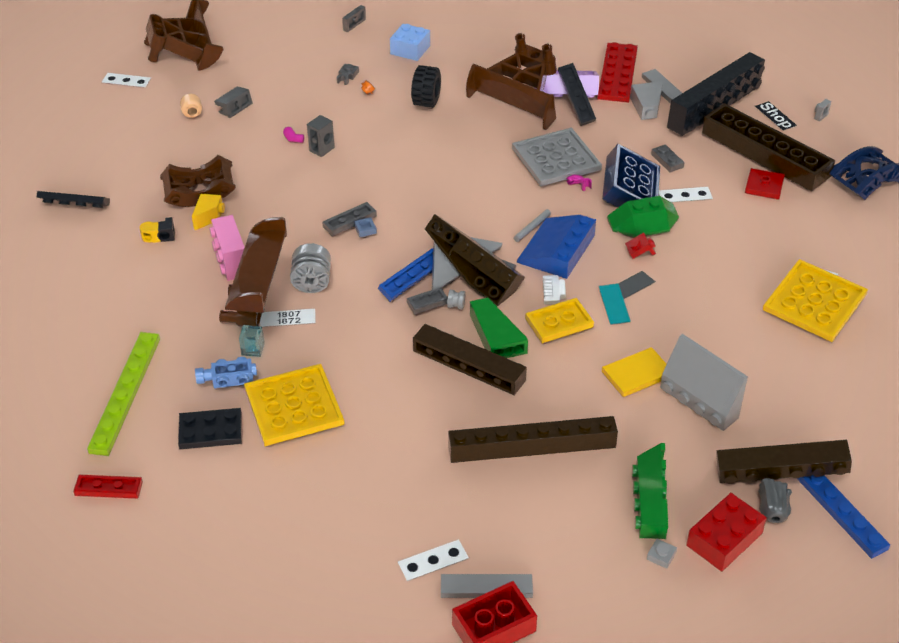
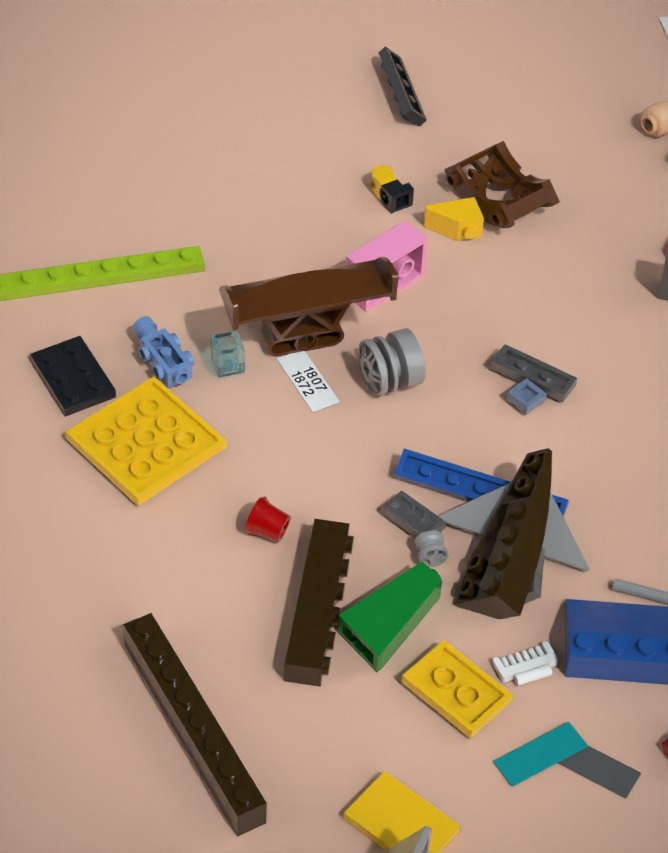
camera: 65 degrees right, 5 degrees up
none -> red piece [244,496,291,542]

